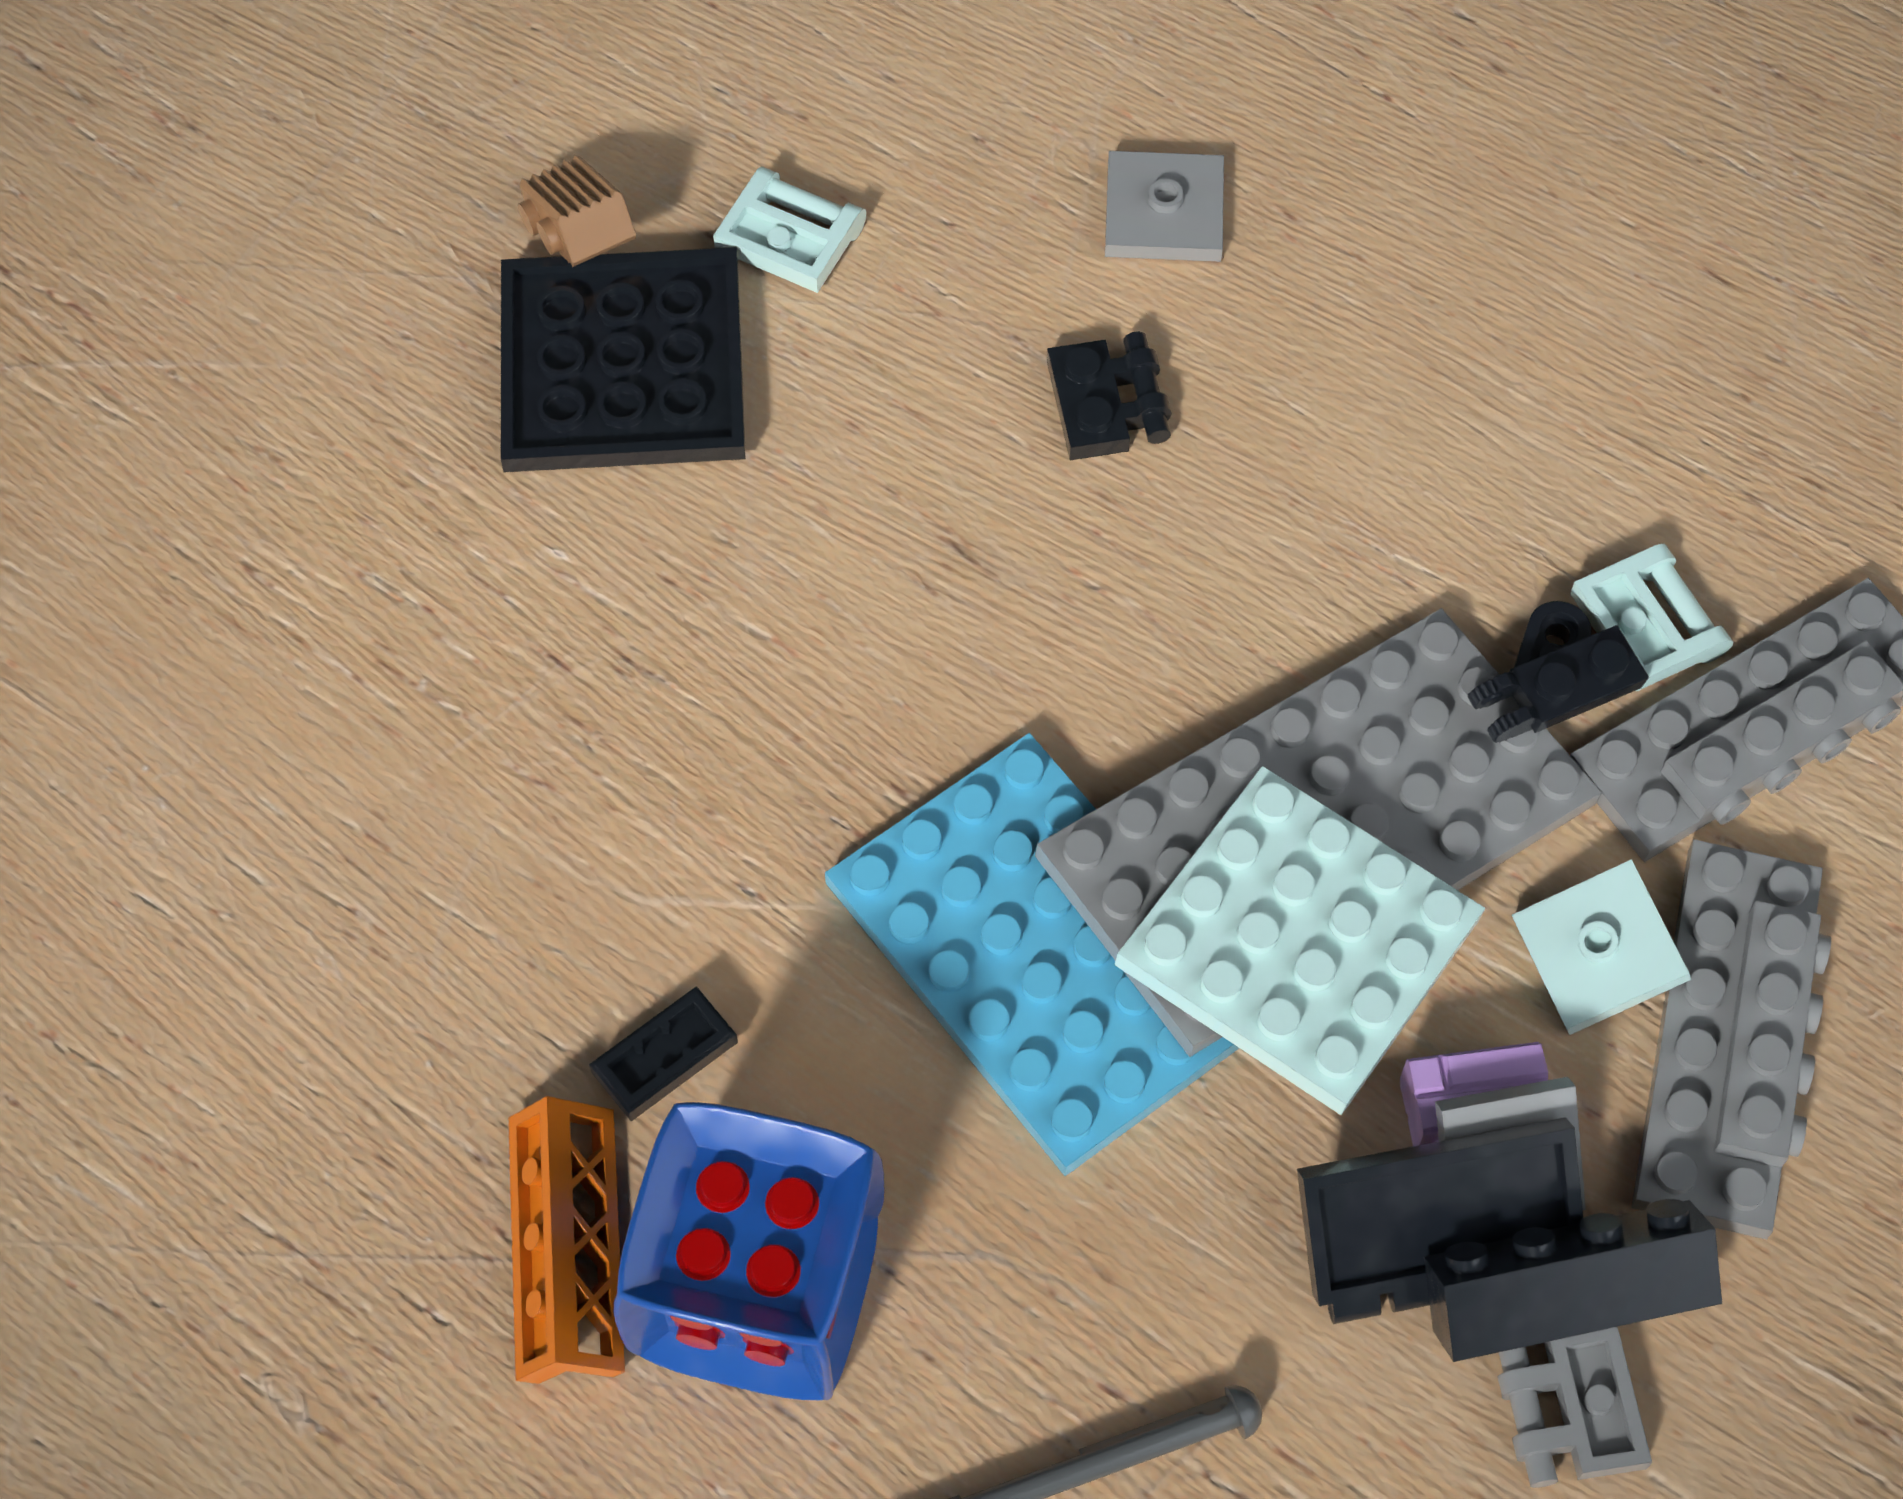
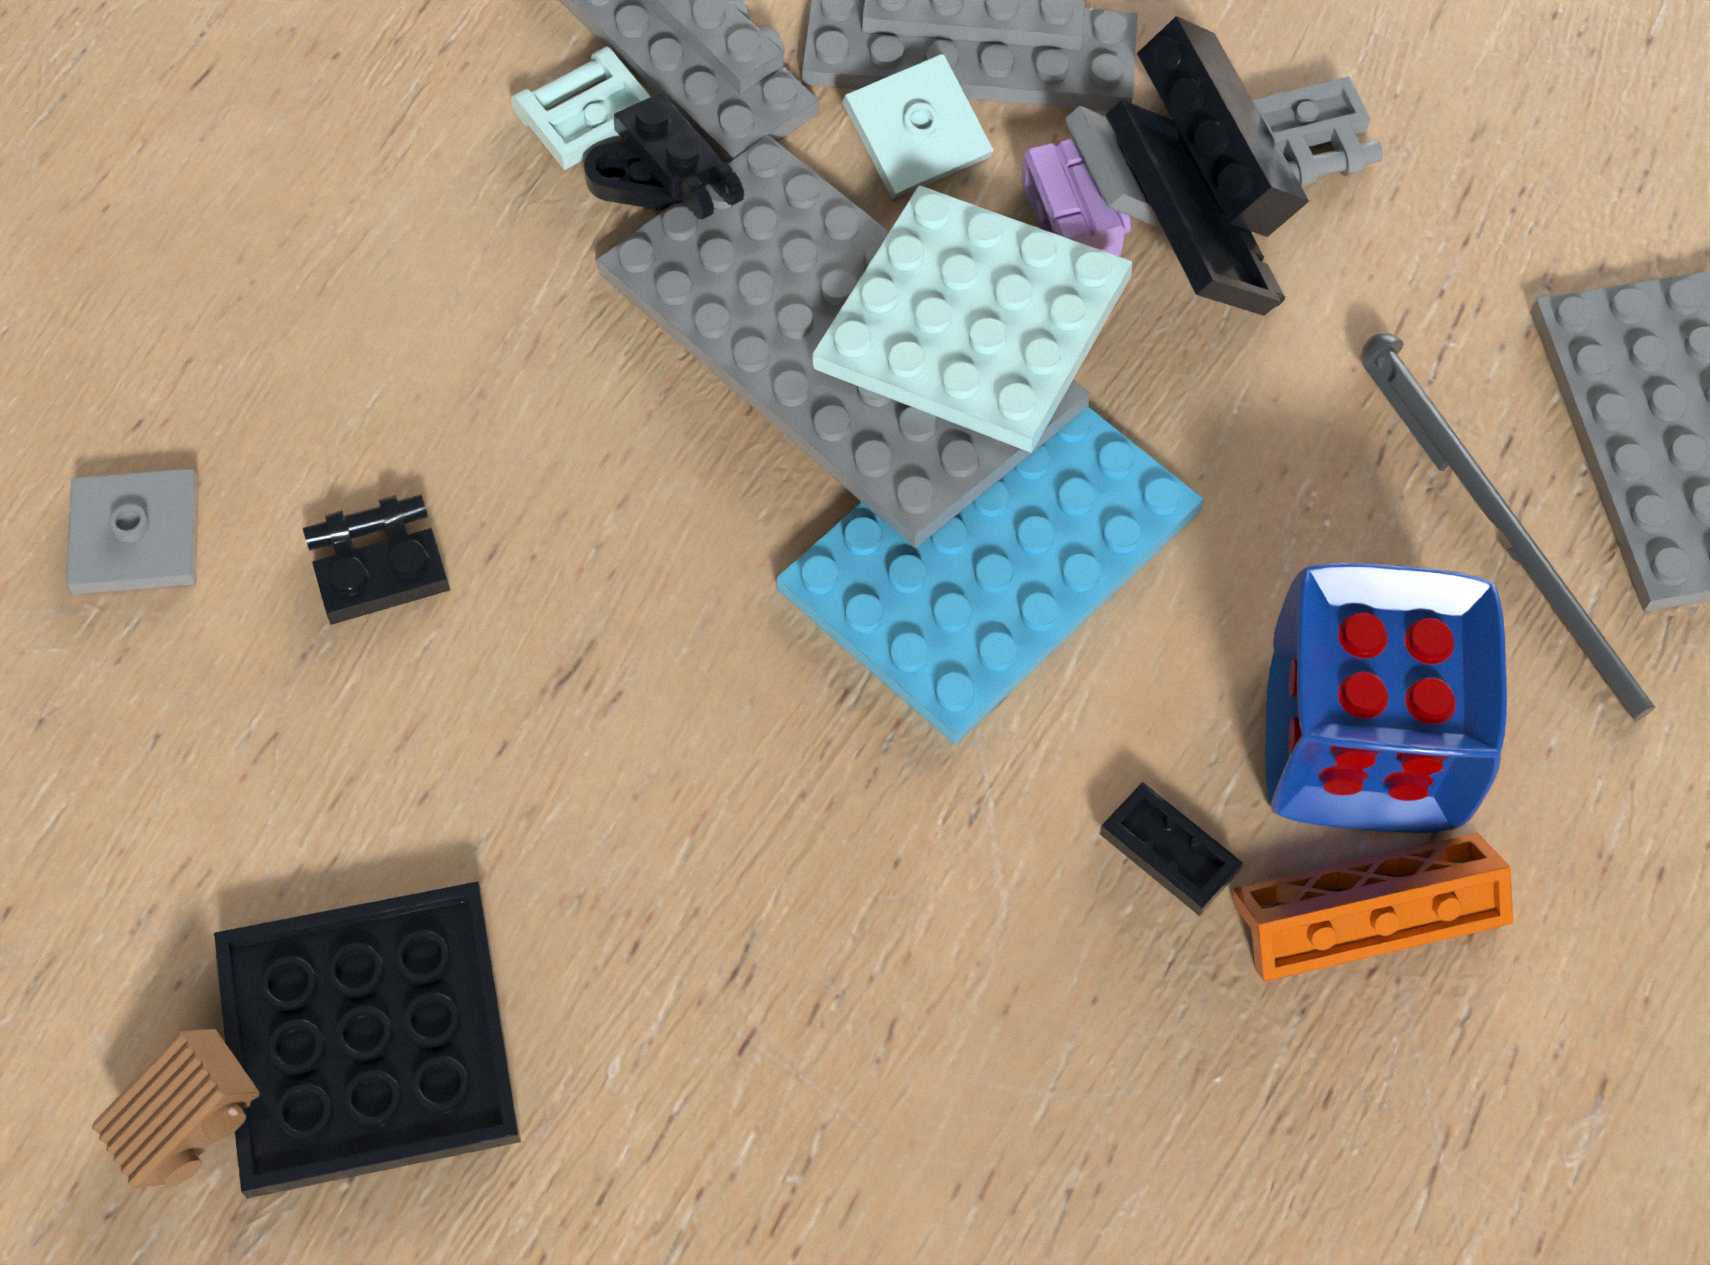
camera: 100 degrees left, 0 degrees up
light aqua plate [713,166,867,293] -> none

